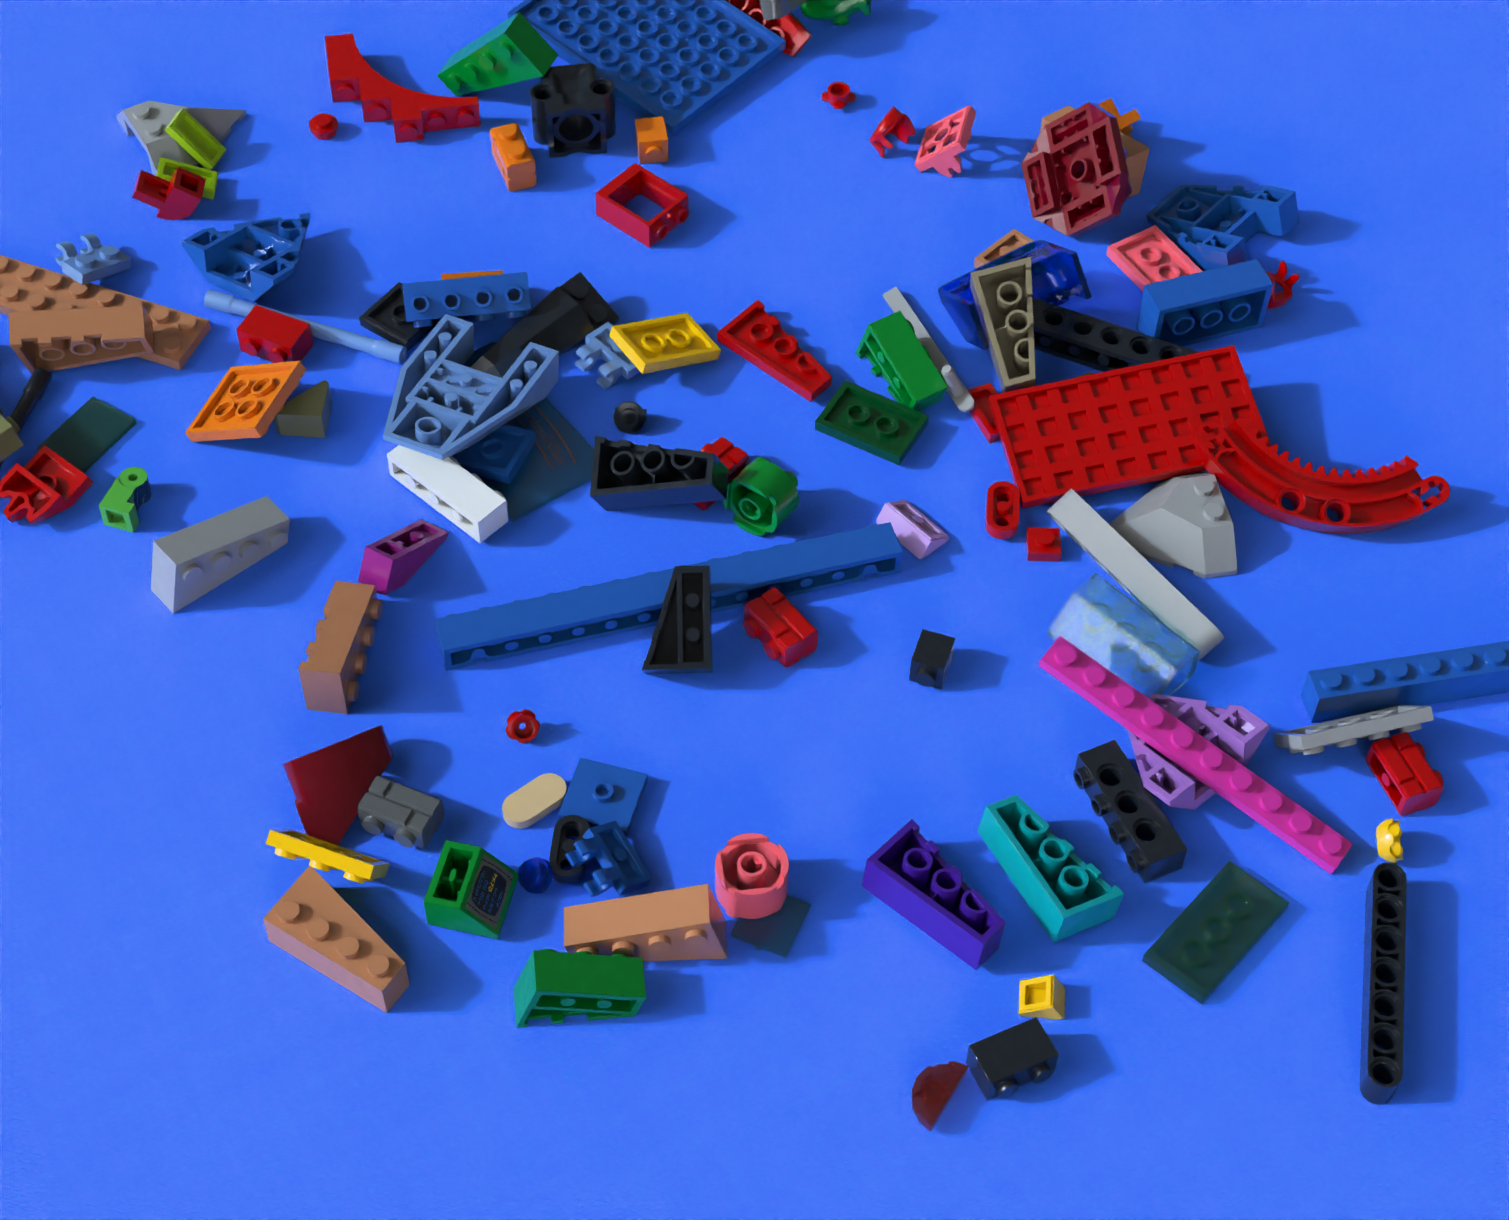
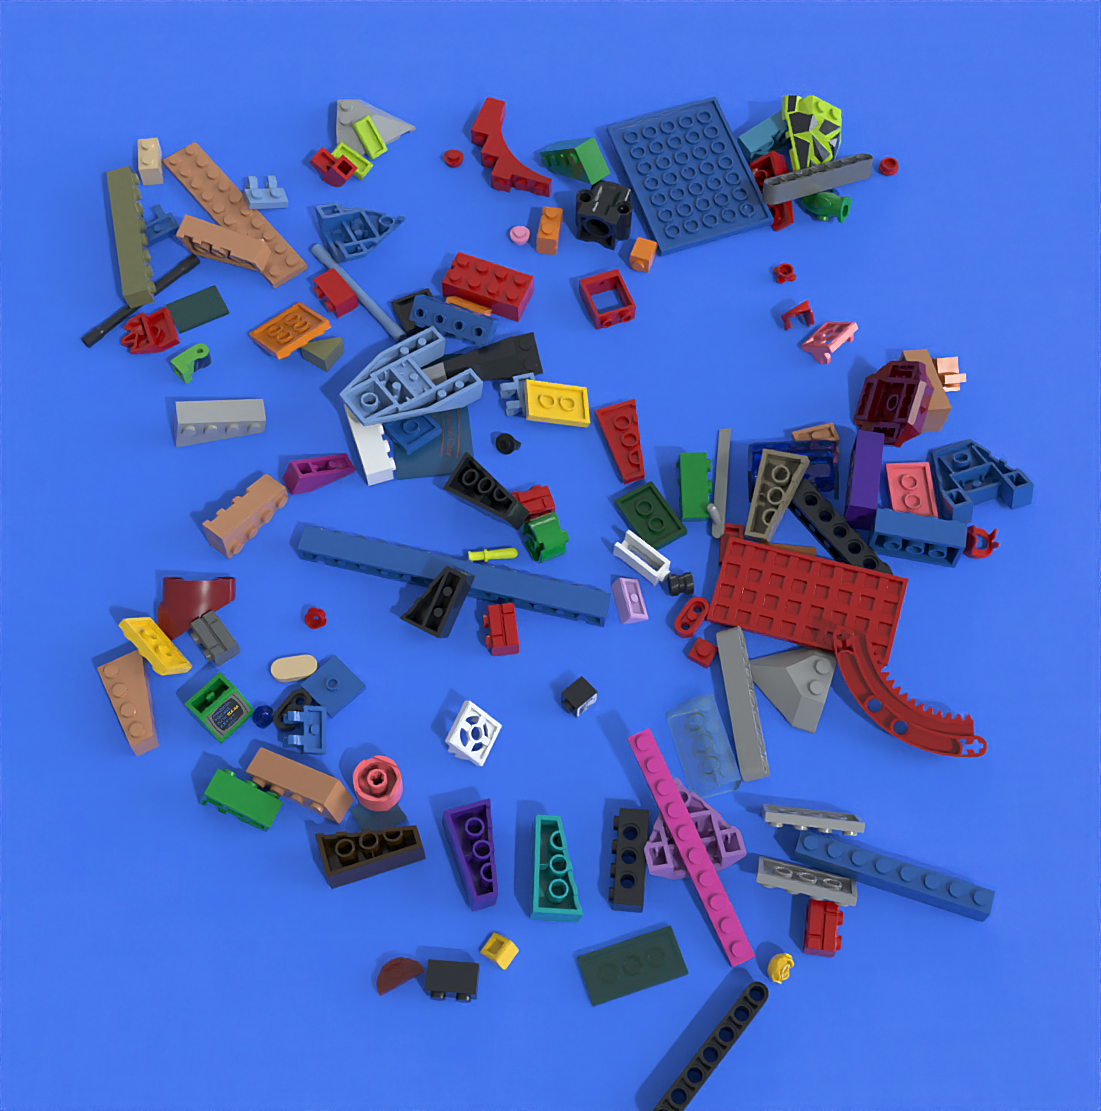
camera: 30 degrees right, 10 degrees up
none -> dark brown wedge [315,825,426,889]
none -> red piece [442,251,534,322]
none -> white piece [445,701,502,766]
none -> neon yellow piece [468,547,518,562]
none -> bright pink plate [510,226,530,245]
none -> white window [613,530,671,586]
none -> black wheel [668,572,694,597]
none -> light grey plate [761,804,865,836]
none -> dark purple brick [843,430,884,531]

